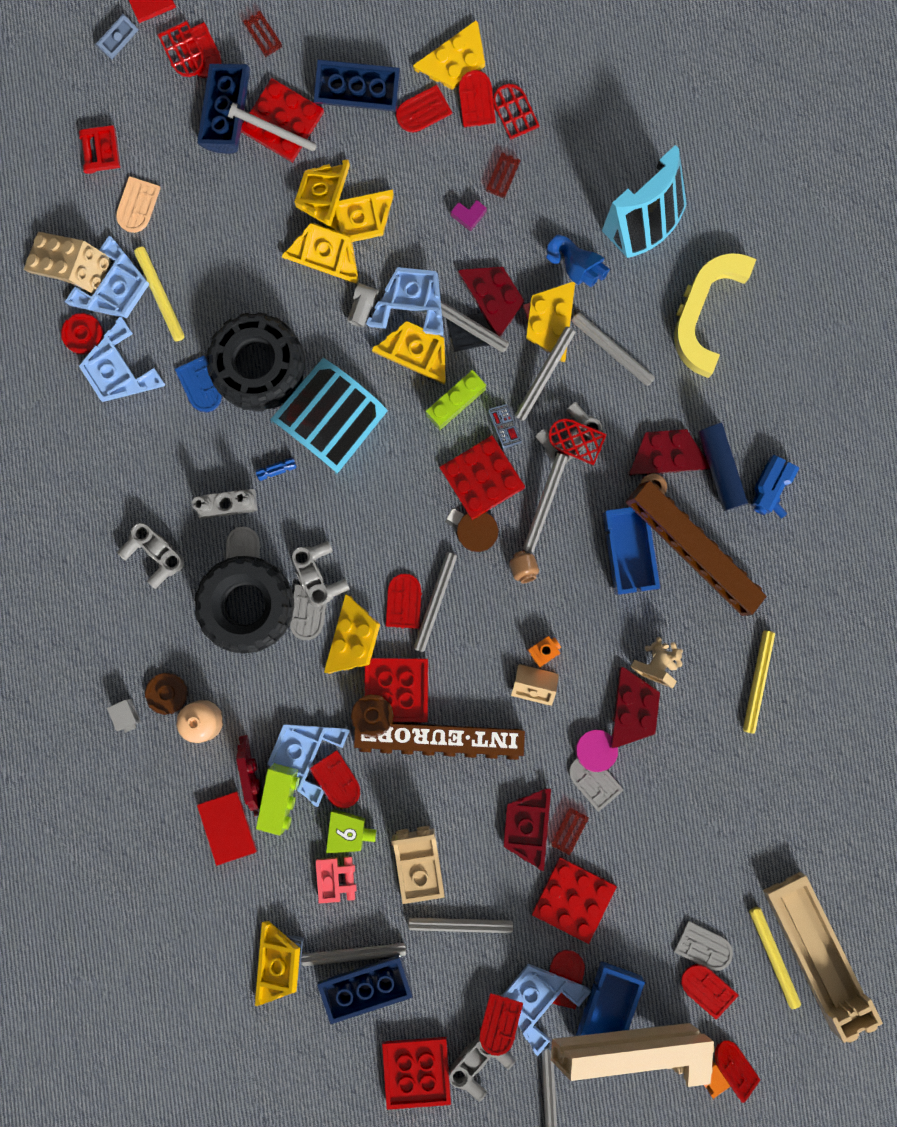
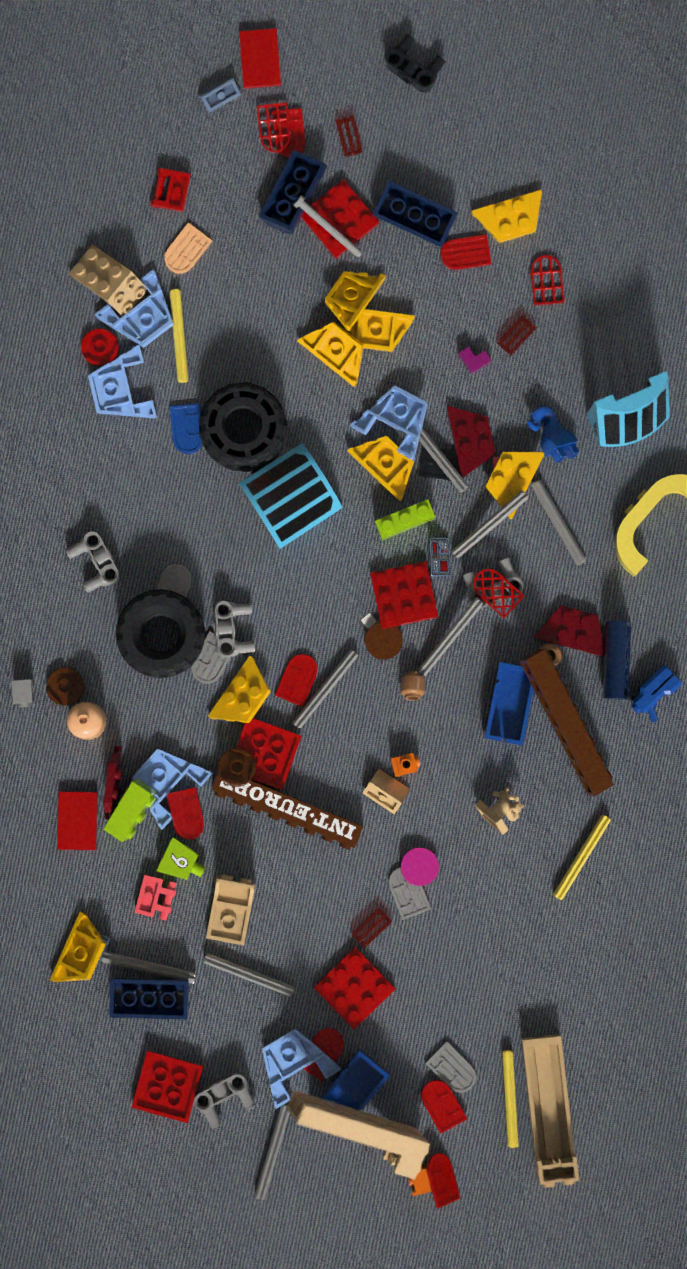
camera: 20 degrees right, 0 degrees up
light grey piece [192,489,258,518] -> none
blue axle [256,458,296,481] -> none
light grey piece [347,283,379,327] -> none
red window [459,70,496,127] -> none
red window [479,993,523,1056] -> none
dark red wing [503,788,551,871] -> none
dark red wing [610,667,660,748] -> none

